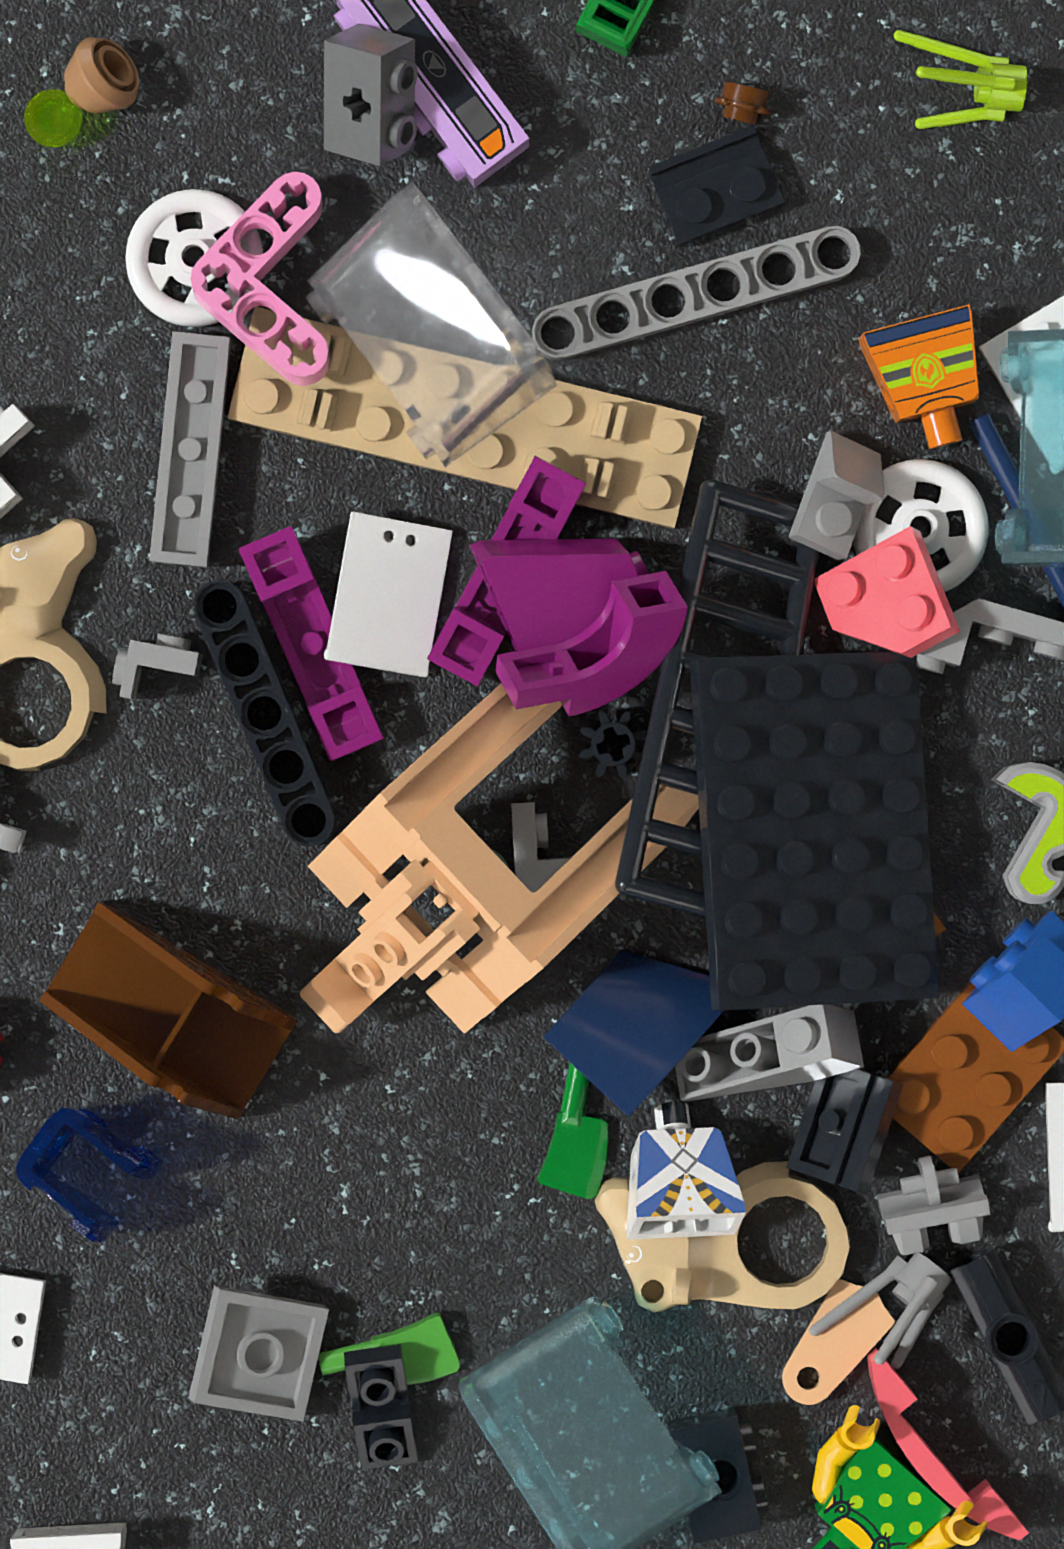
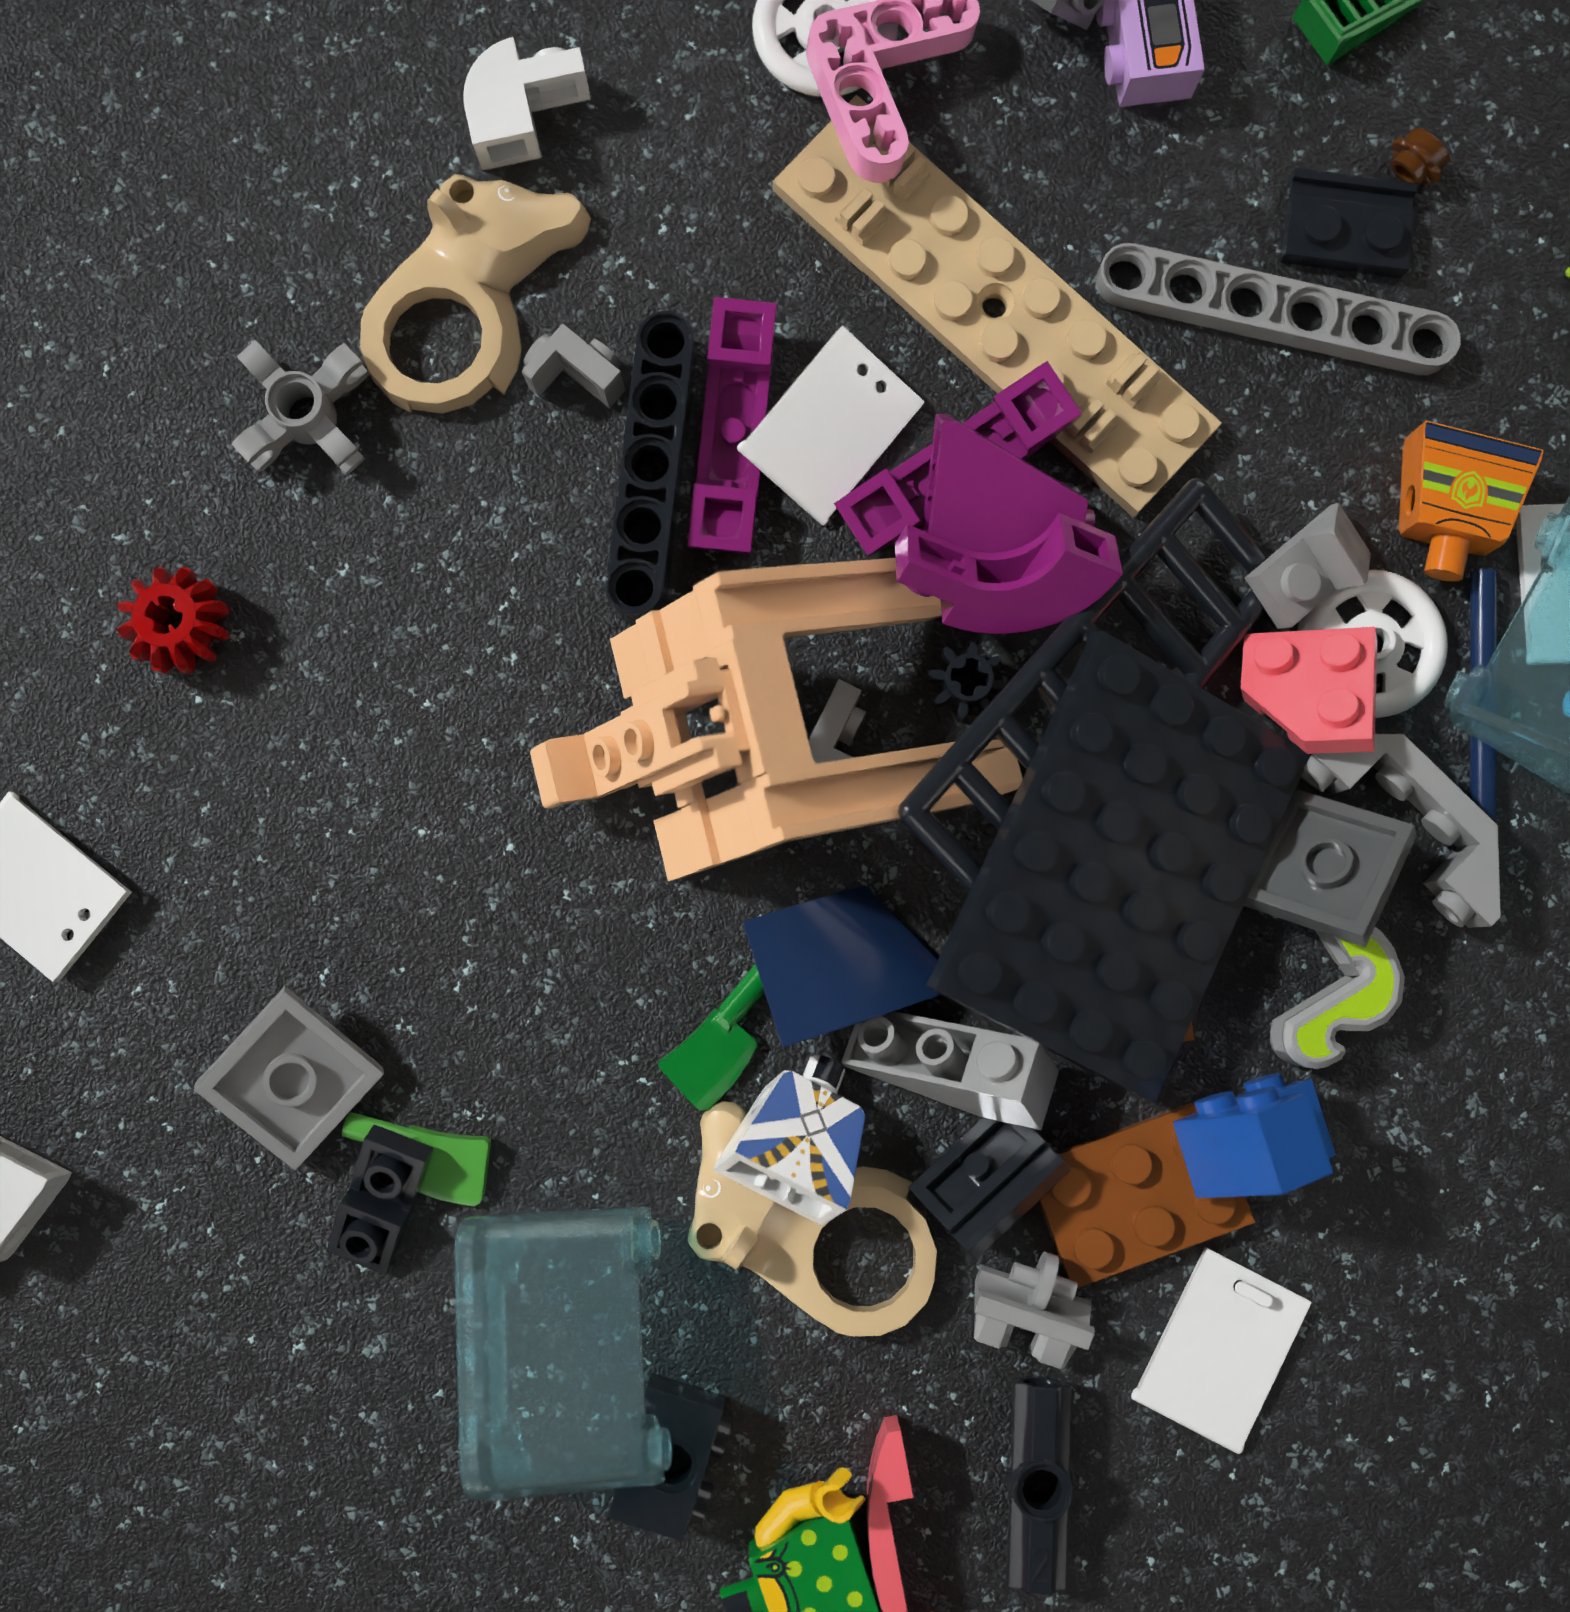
camera: 25 degrees right, 5 degrees down
clear blue piece [16,1108,164,1243] -> none
reddish brown ladder [39,901,298,1119] -> none
light grey plate [149,331,232,568] -> none
clear windscreen [305,182,557,468] -> none
light nougat piece [782,1279,895,1405] -> none
light grey plant [809,1253,952,1369] -> none
none -> dark grey hinge [1243,789,1416,947]

